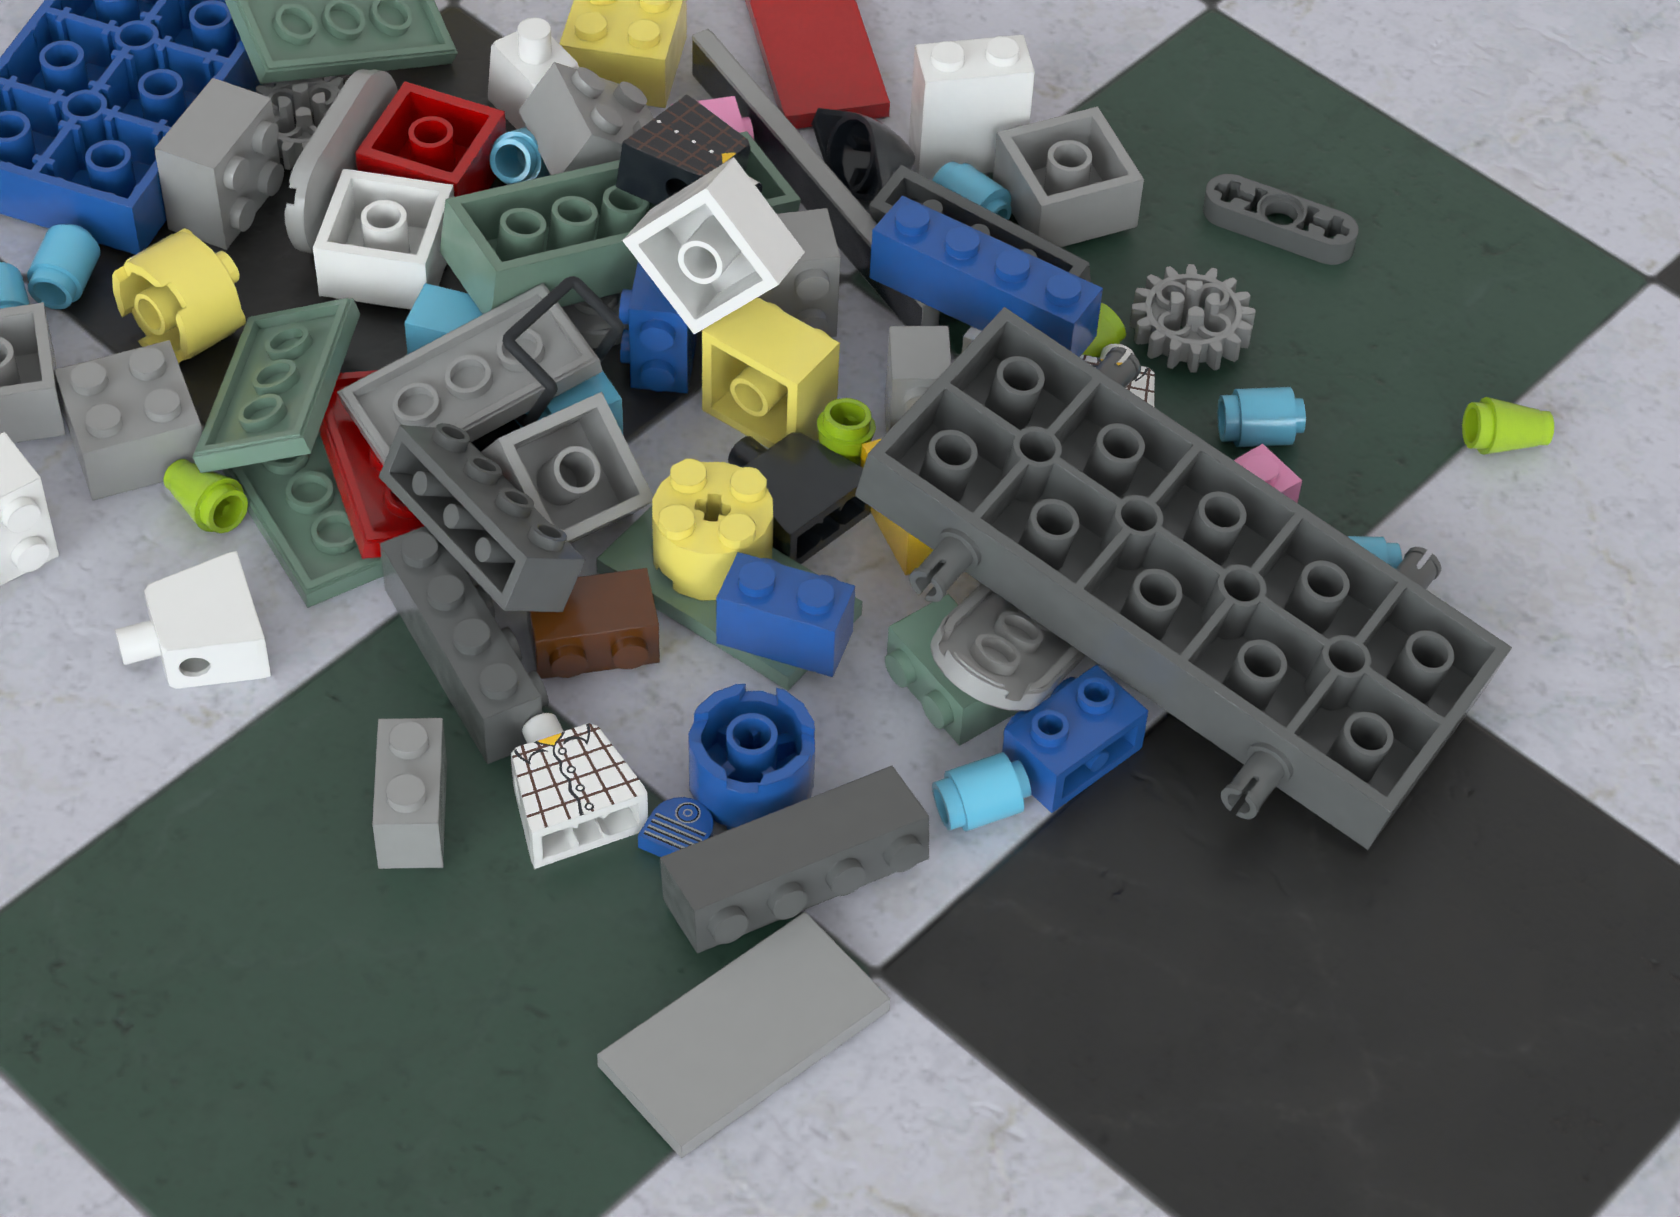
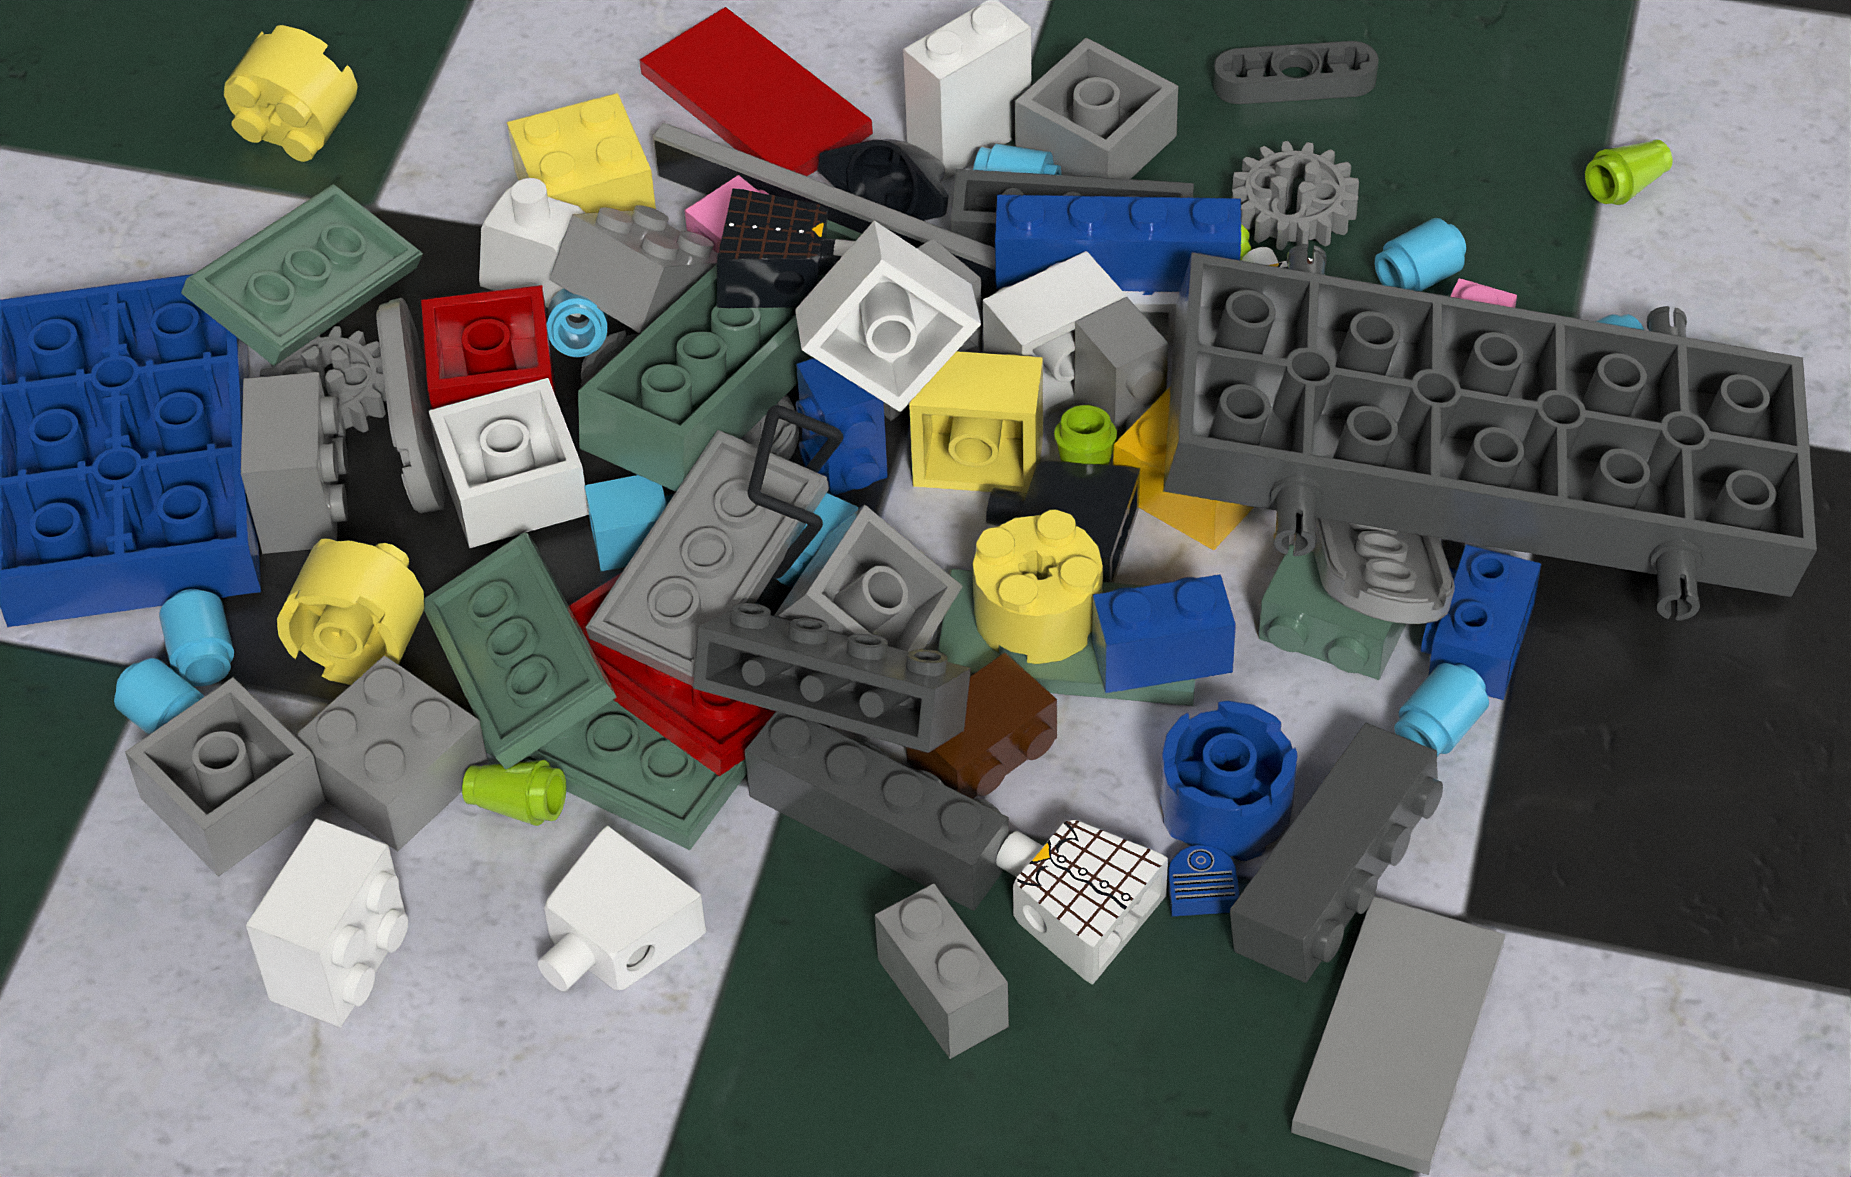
camera: 25 degrees left, 0 degrees up
none -> white brick [983,251,1127,418]

